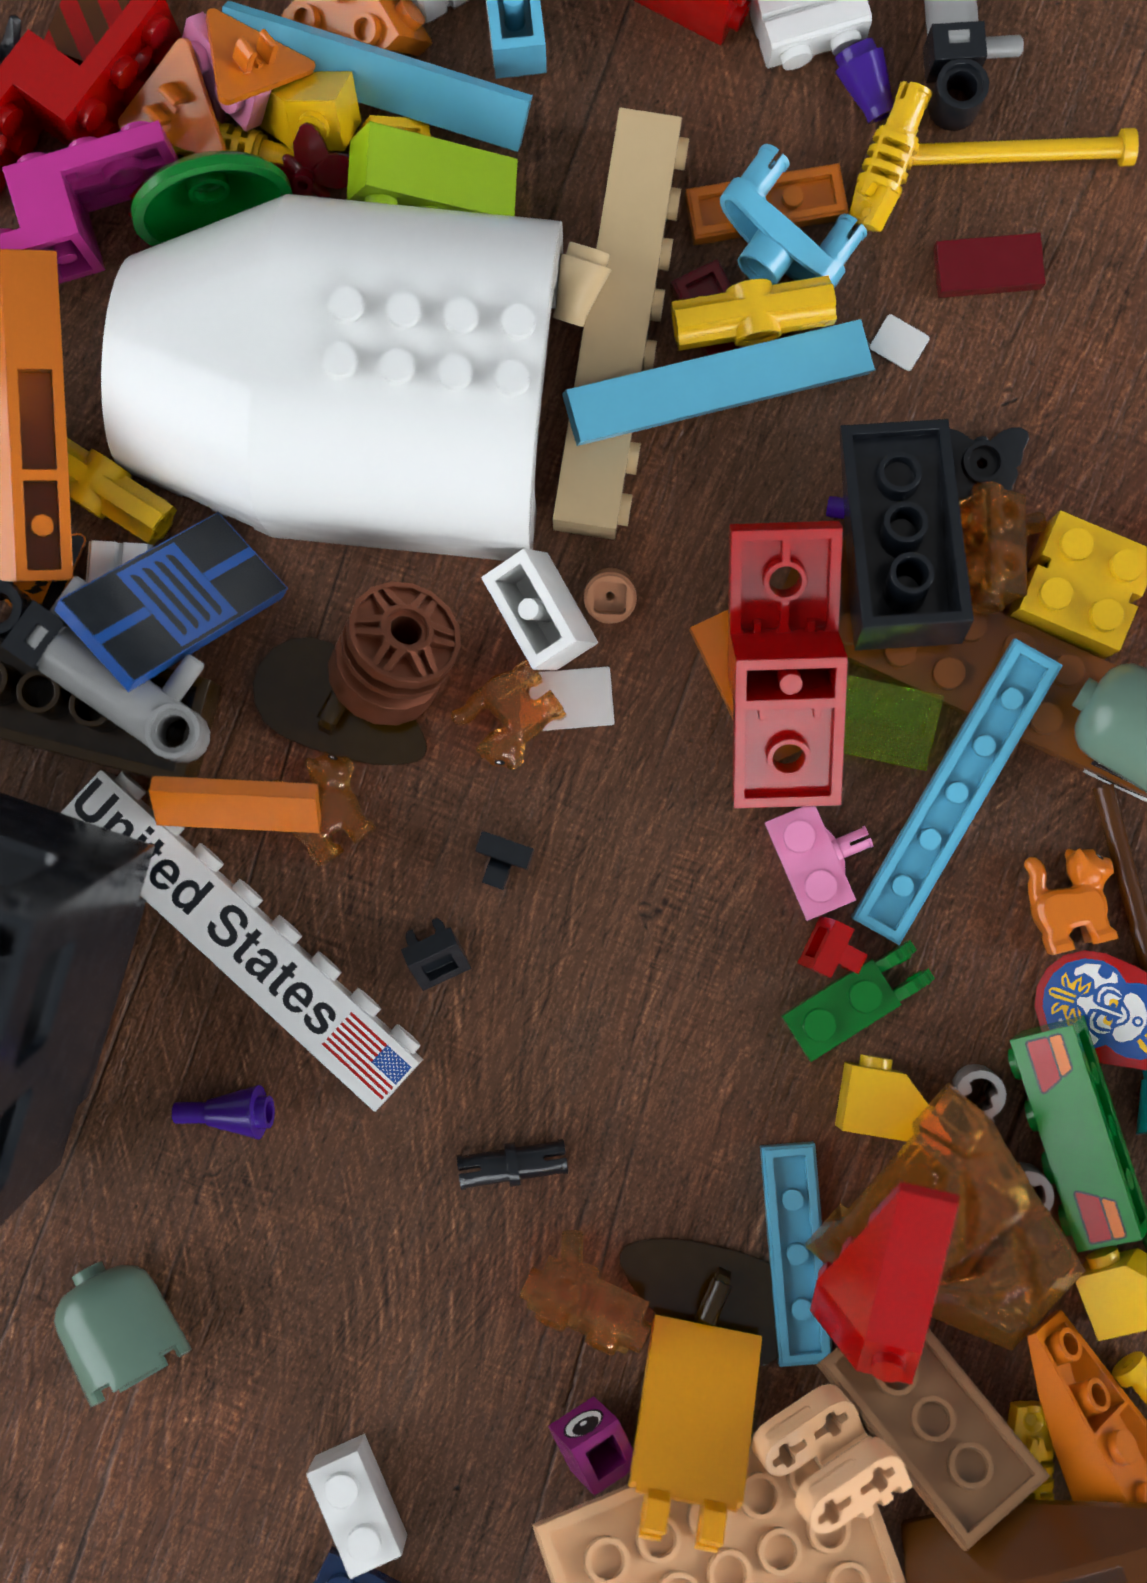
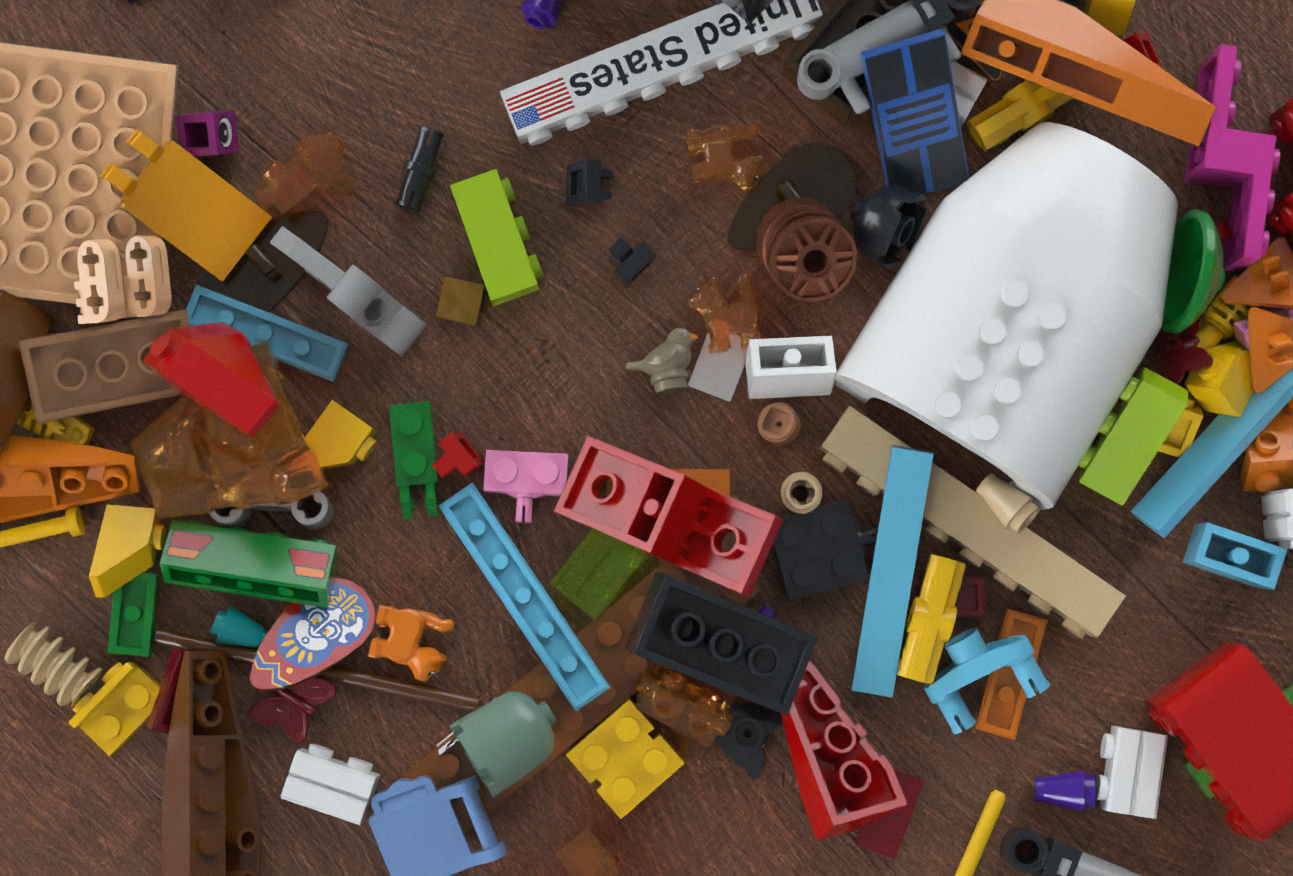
camera: 115 degrees right, 0 degrees up
orange tile [149,776,321,833] -> none
yellow hinge [849,81,932,232] -> none
white sticker [870,314,929,371] -> none
none -> light grey piece [269,226,427,357]
none -> pearl gold tile [436,277,486,326]
none -> lime brick [450,169,544,306]
none -> dark tan animal [626,327,698,396]
none -> black plate [773,499,879,601]
none -> tan cone [781,472,822,514]
none -> red wedge [781,661,908,841]
none -> black cylinder [850,184,927,270]

